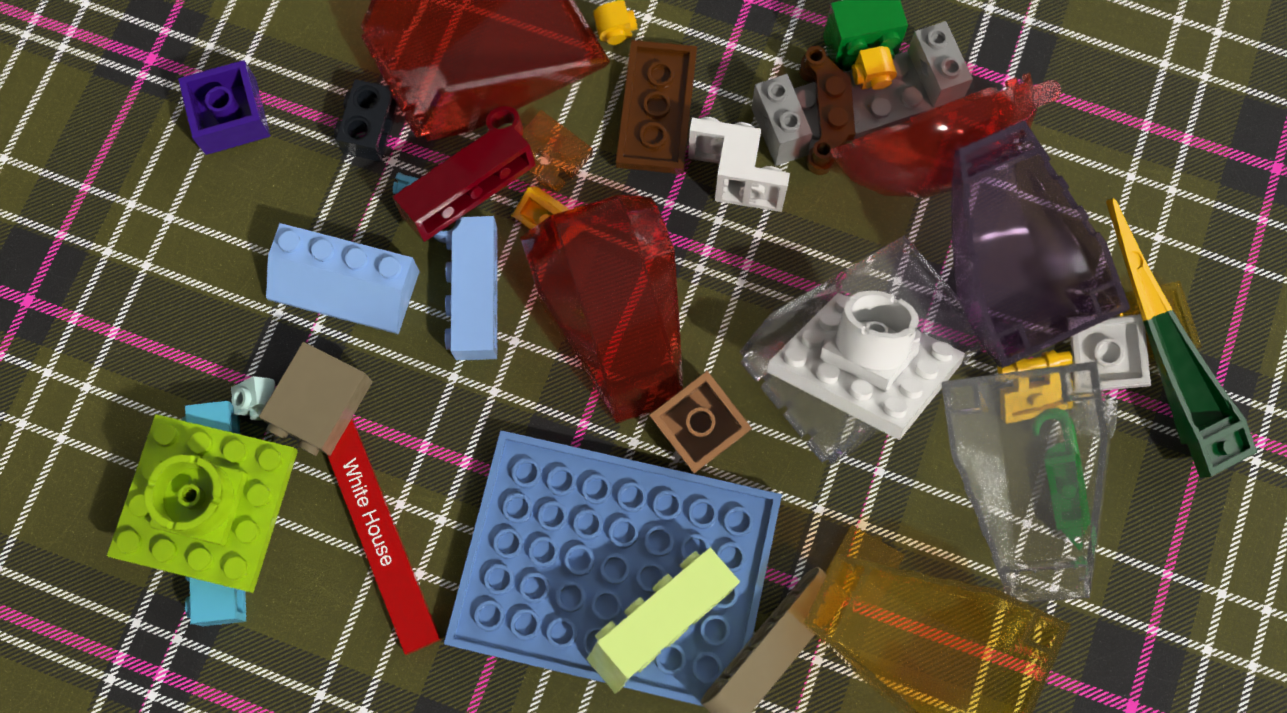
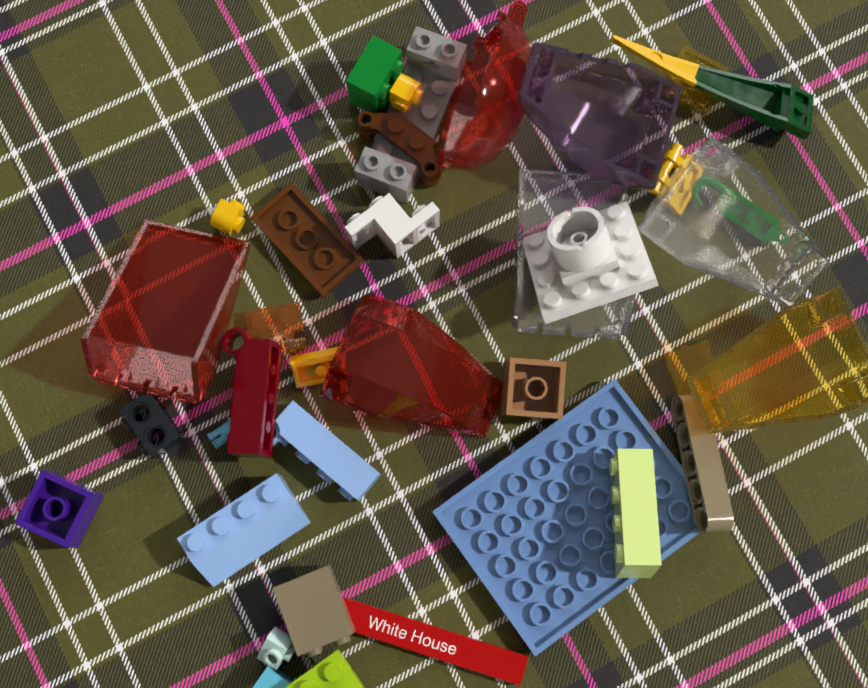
camera: 50 degrees left, 5 degrees up
white tile [1069,314,1151,393] -> none

